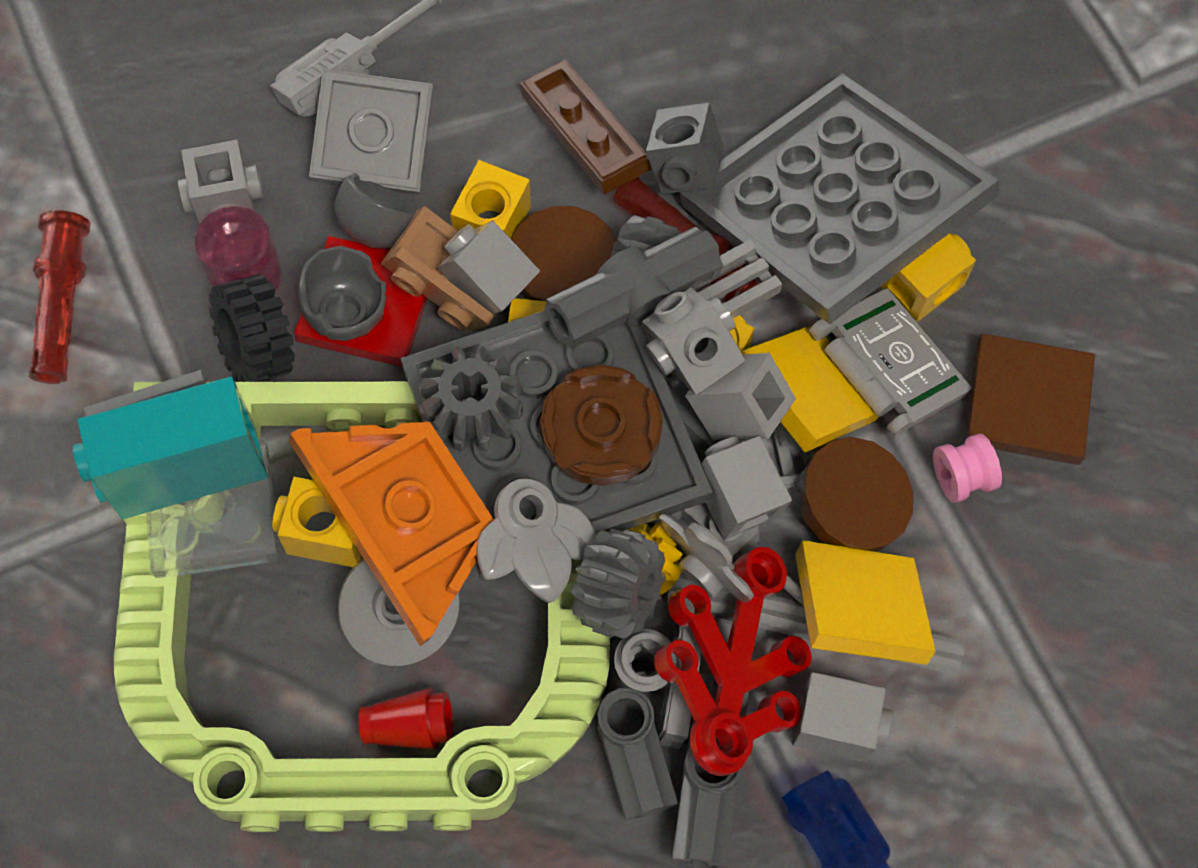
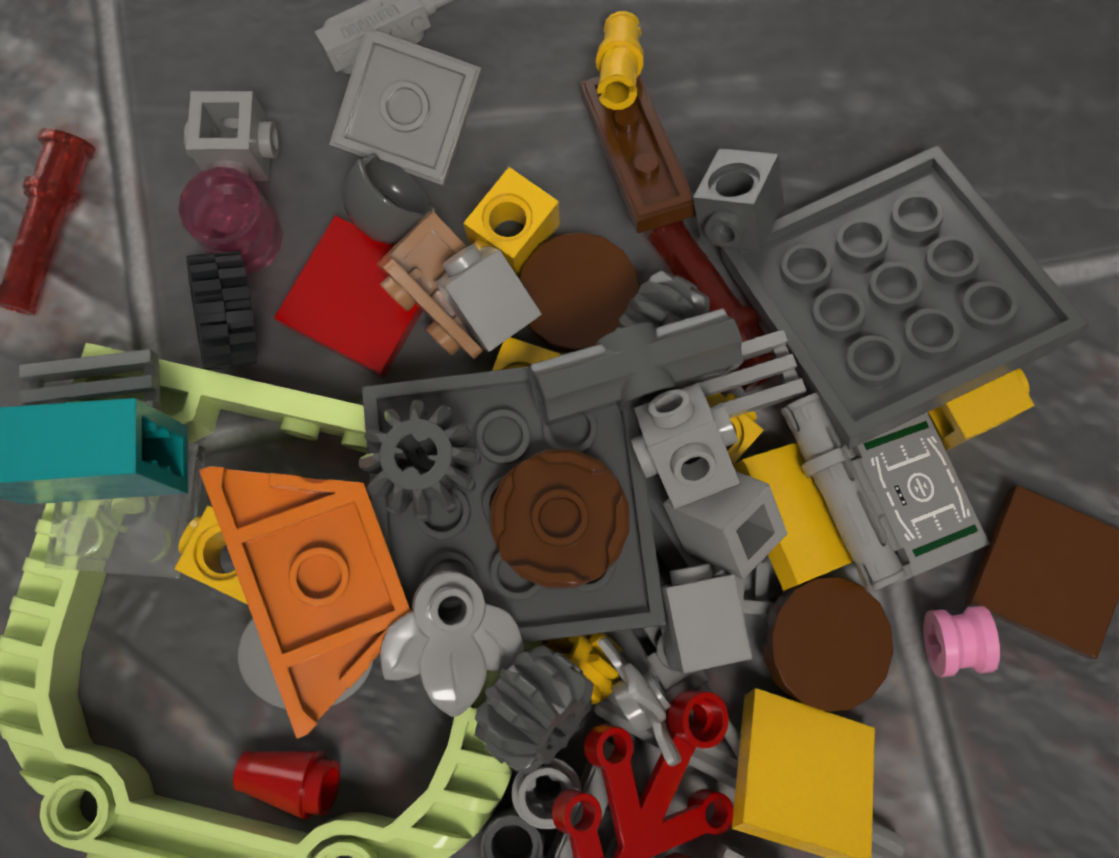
camera: 20 degrees right, 10 degrees up
dark grey hair [298,246,386,341] -> none
none -> yellow pin [596,11,644,110]
none -> light grey pin [780,393,907,593]

